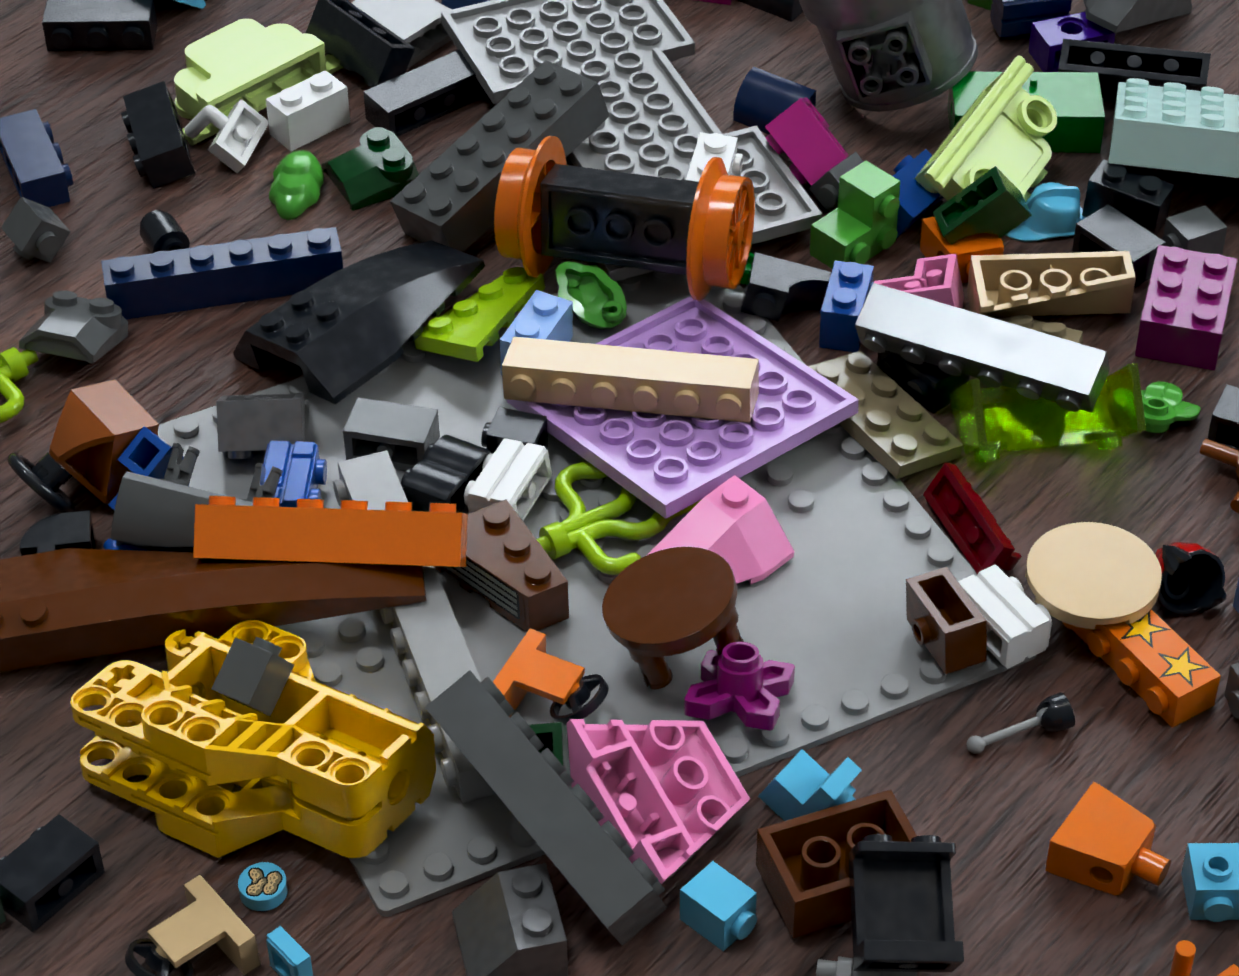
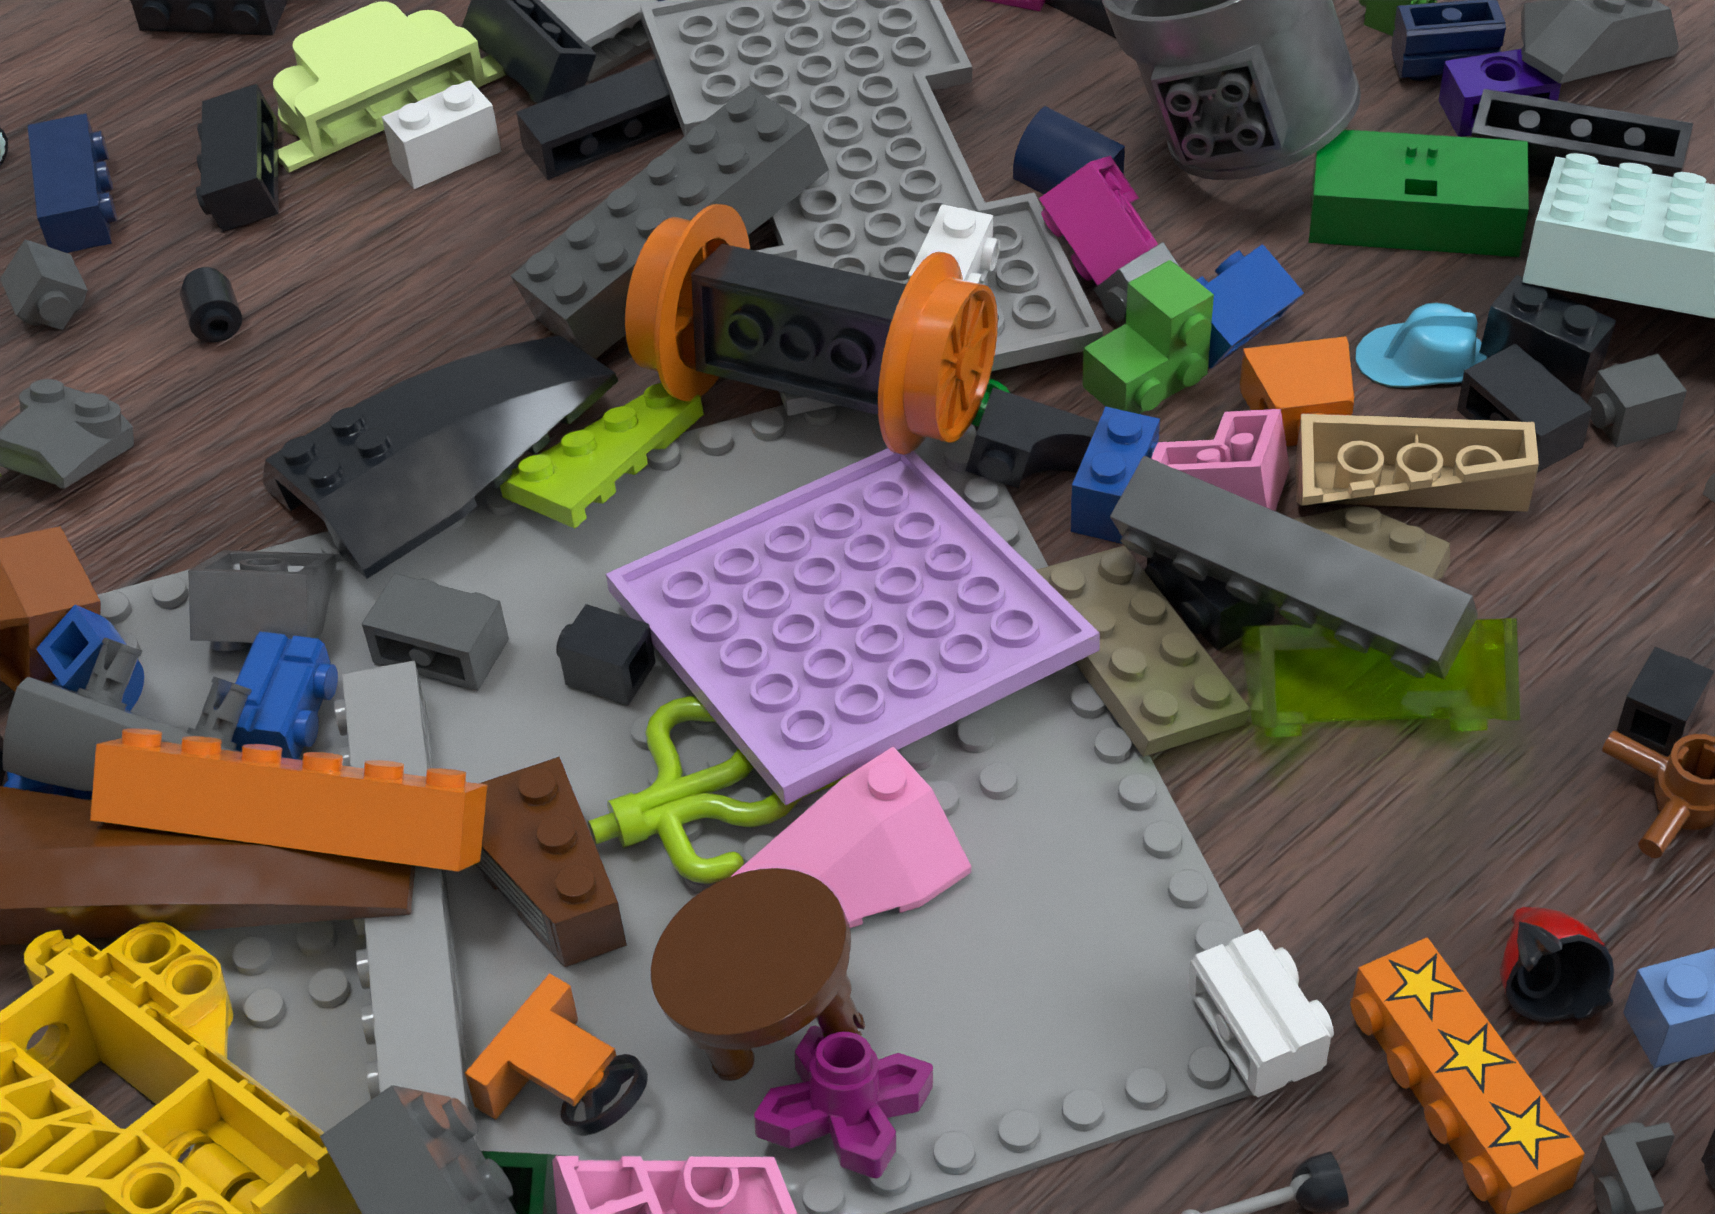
camera: 10 degrees right, 5 degrees up
dark blue brick [101,227,343,319] -> none
white plate [184,99,268,173] -> none
dark grey brick [211,637,294,717] -> none
bright green arm [269,150,324,220] -> none
dark green slope [321,127,419,211] -> none
black brick [401,435,491,513] -> none
white brick [464,438,552,521] -> none
light blue brick [500,290,573,375] -> none
tan brick [501,337,759,423] -> none
bright green arm [555,261,627,329] -> none
reddish brown brick [906,566,987,674] -> none
yellowish green brick [914,55,1057,202] -> none
dark red plate [923,463,1022,575] -> none
dark green arch [933,166,1032,244] -> none
tan tile [1025,522,1162,629] -> none
bright green plate [1119,381,1201,433] -> none
magenta brick [1135,245,1238,371] -> none

